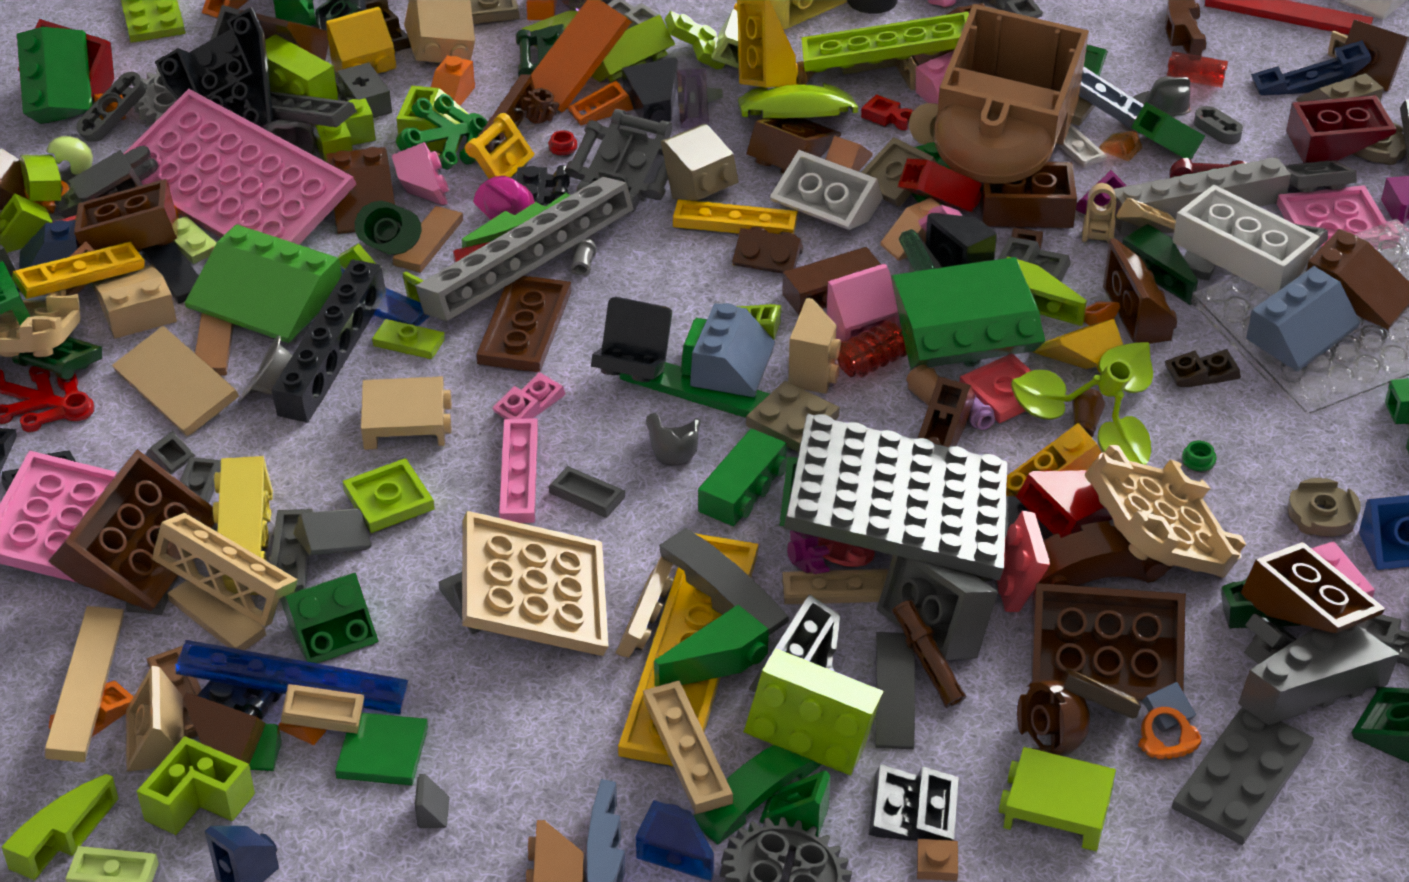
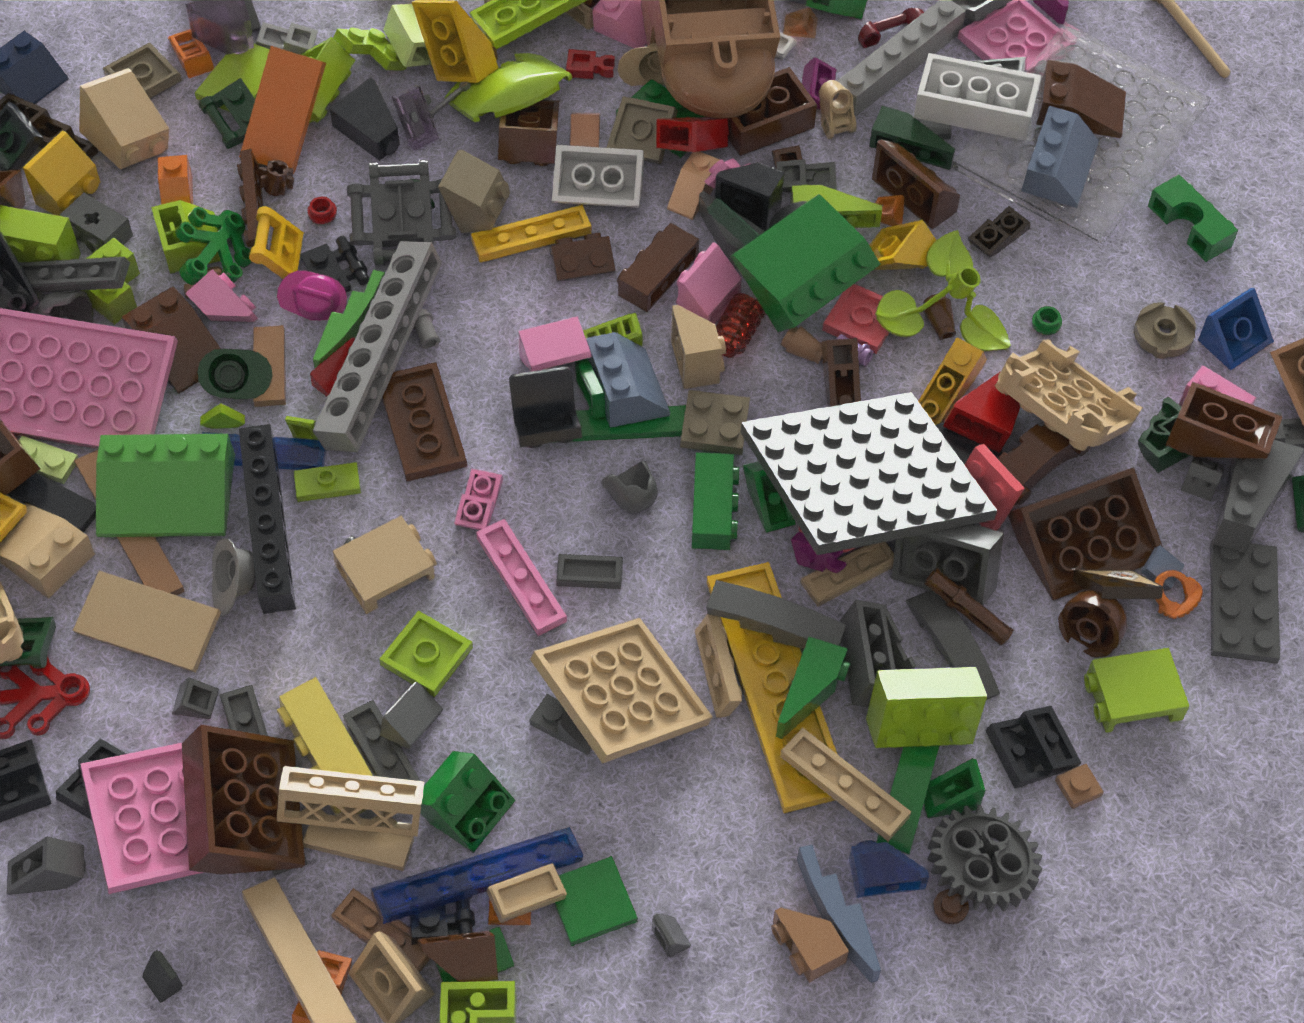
camera: 30 degrees left, 15 degrees up
orange slope [567,81,633,126] -> none
tan slope [1116,198,1176,233] -> none
none -> flat silver hinge [423,82,471,122]
none -> bright pink slope [519,316,591,371]

